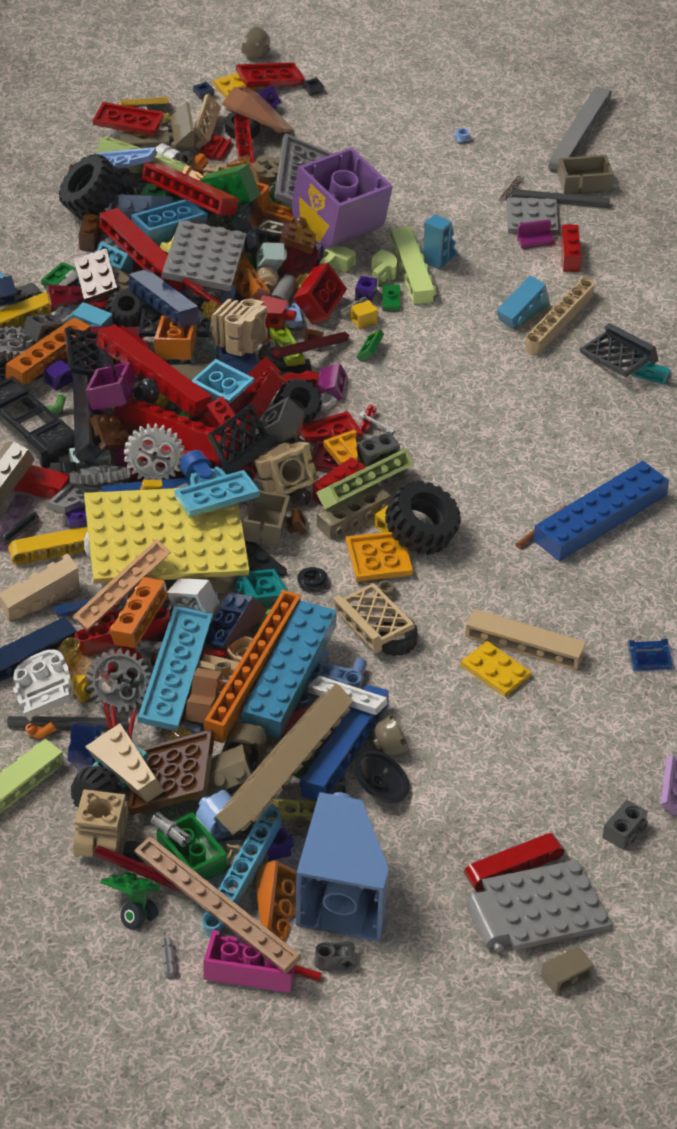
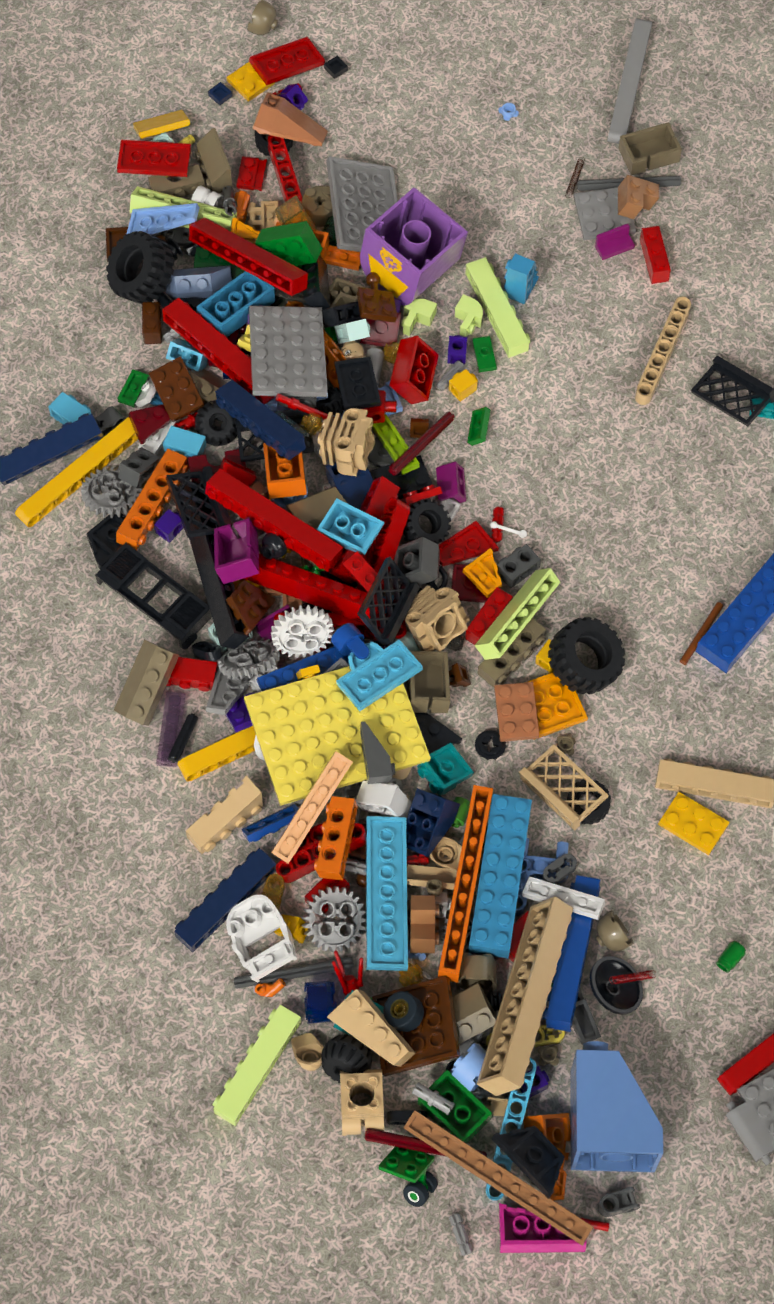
camera: 10 degrees left, 20 degrees up
bright green arm [46,394,67,415] -> none
tan fence [194,93,221,149] -> none
dark azure wedge [496,275,550,329] -> none
none -> tan cap [291,1033,324,1071]
none -> black plate [334,356,381,411]
none -> dark grey slope [360,721,395,784]
none -> black wheel [383,991,424,1032]
none -> black wing [491,1126,565,1199]
none -> nougat plate [494,682,539,742]
none -> dark grey beam [543,854,577,884]
none -> red piece [609,970,656,984]
none -> medium nougat brick [618,175,659,219]
none -> green piece [716,941,746,973]

